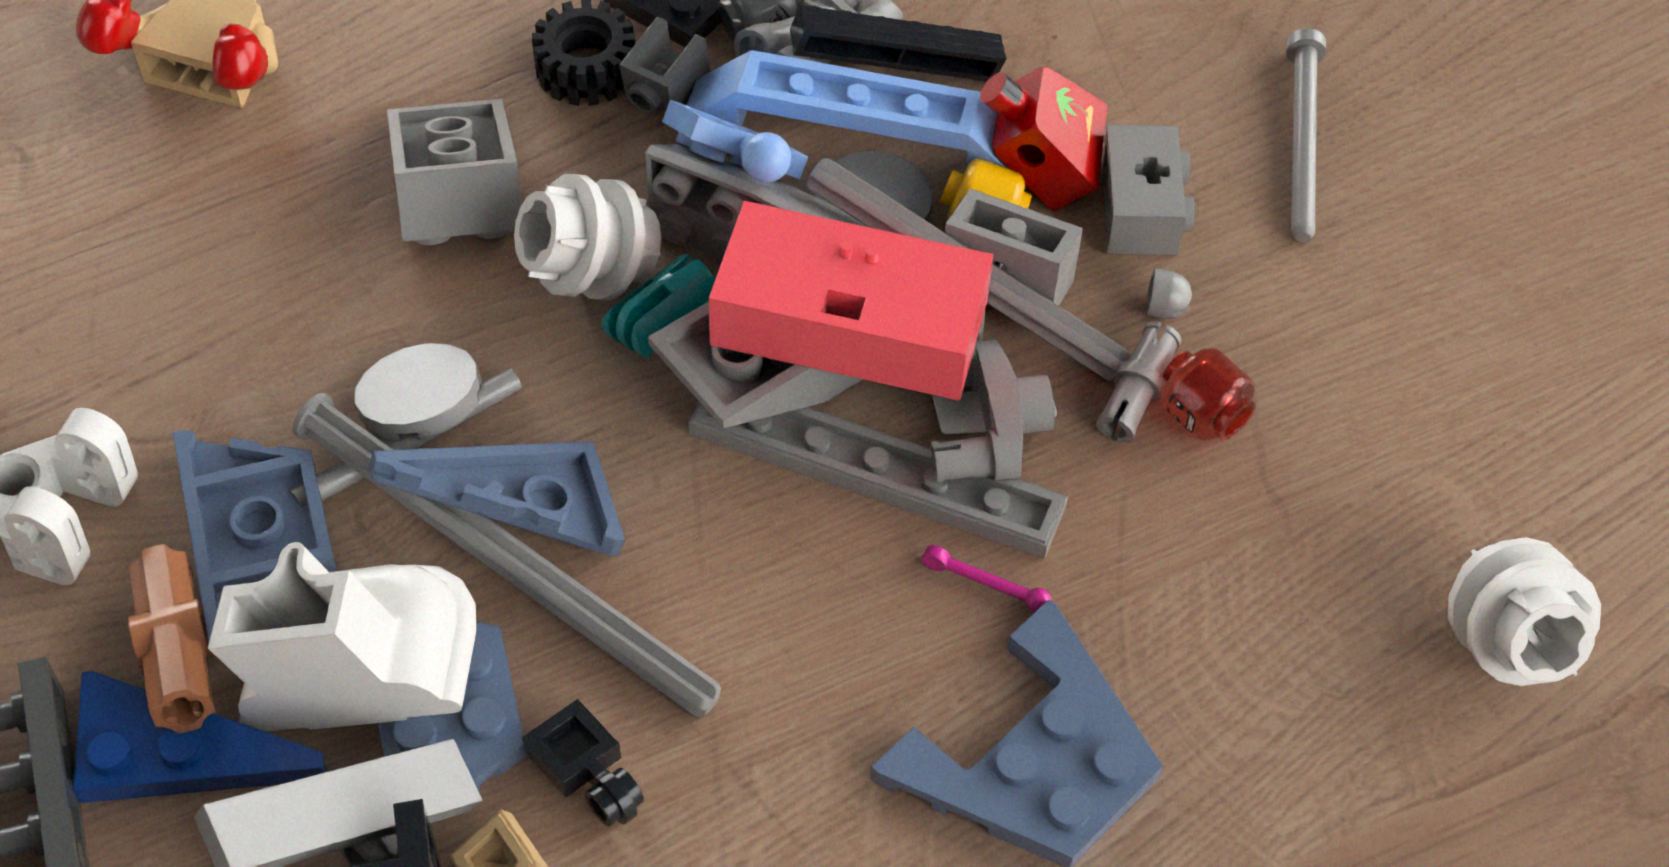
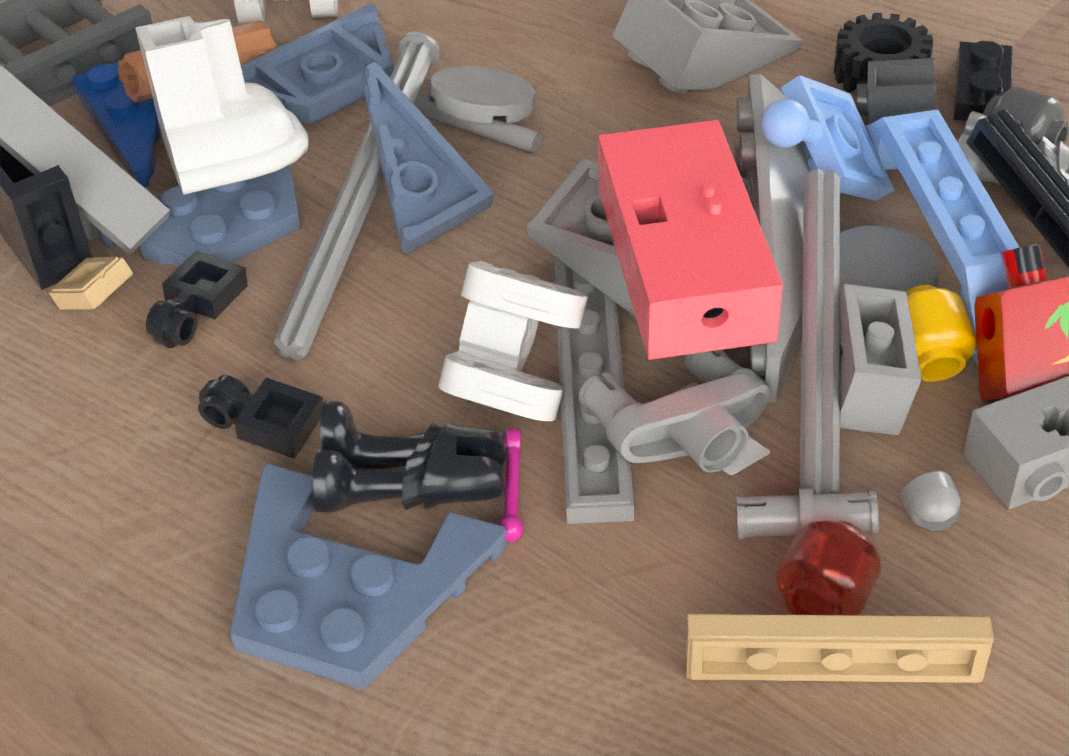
camera: 70 degrees right, 10 degrees down
white piece [514,174,661,301] -> none
none -> black plate [198,375,323,459]
none -> black piece [313,401,506,513]
none -> white piece [438,261,588,421]
none -> tan tile [686,614,994,683]

